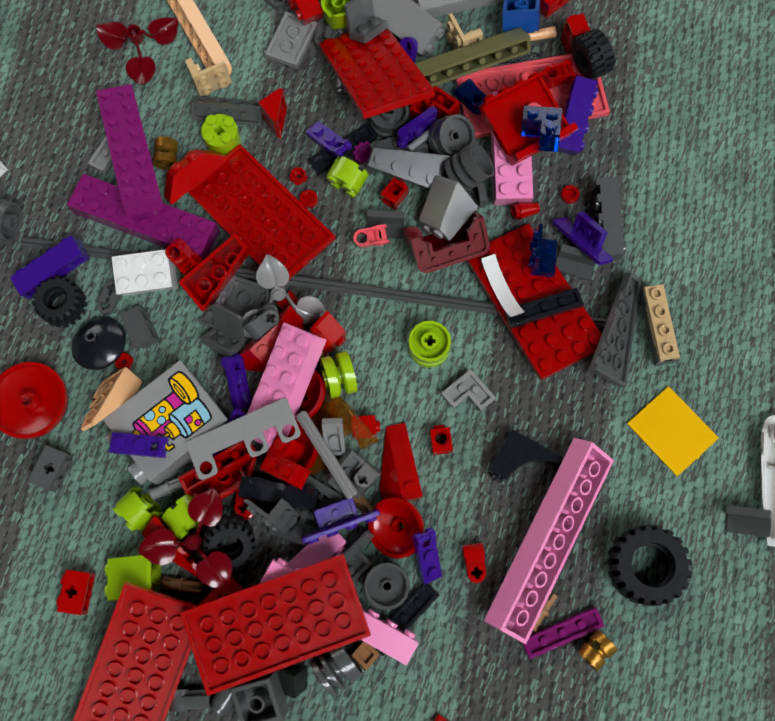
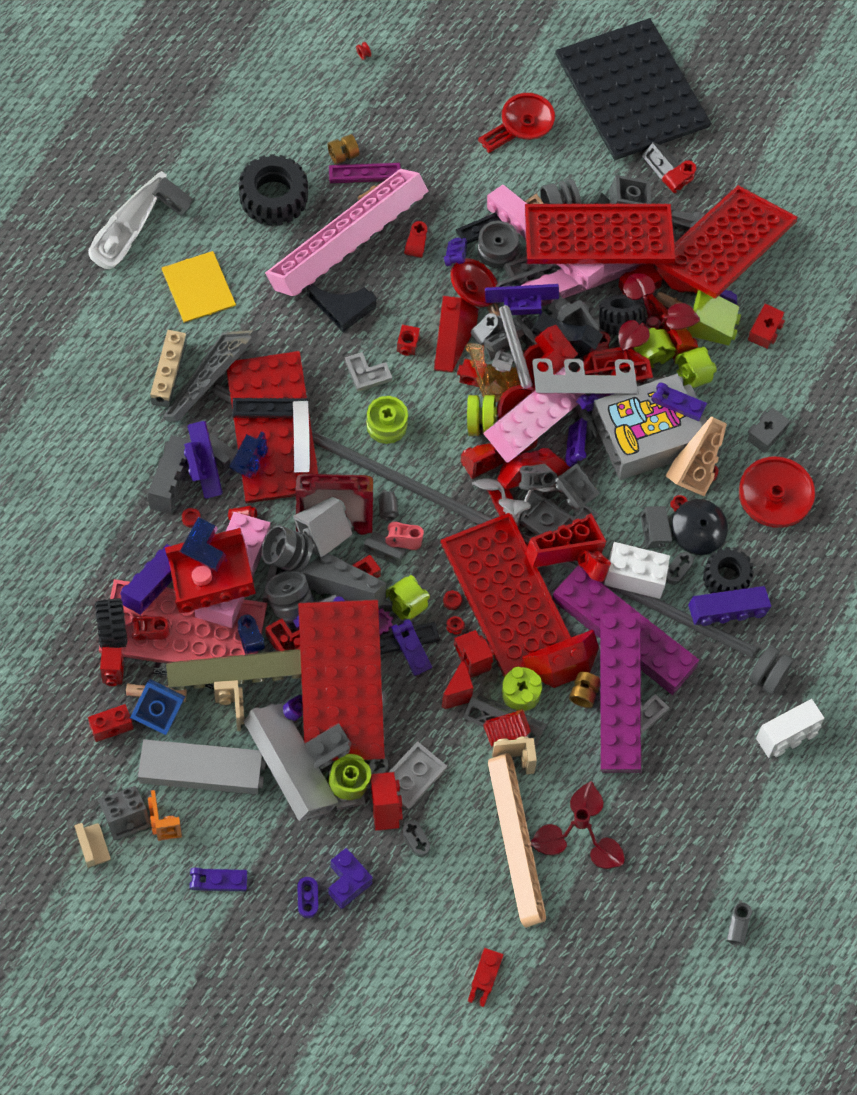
camera: 170 degrees left, 10 degrees down
none -> dark grey brick [378,491,399,521]
none -> red brick [454,630,494,678]
none -> red brick [483,709,531,747]

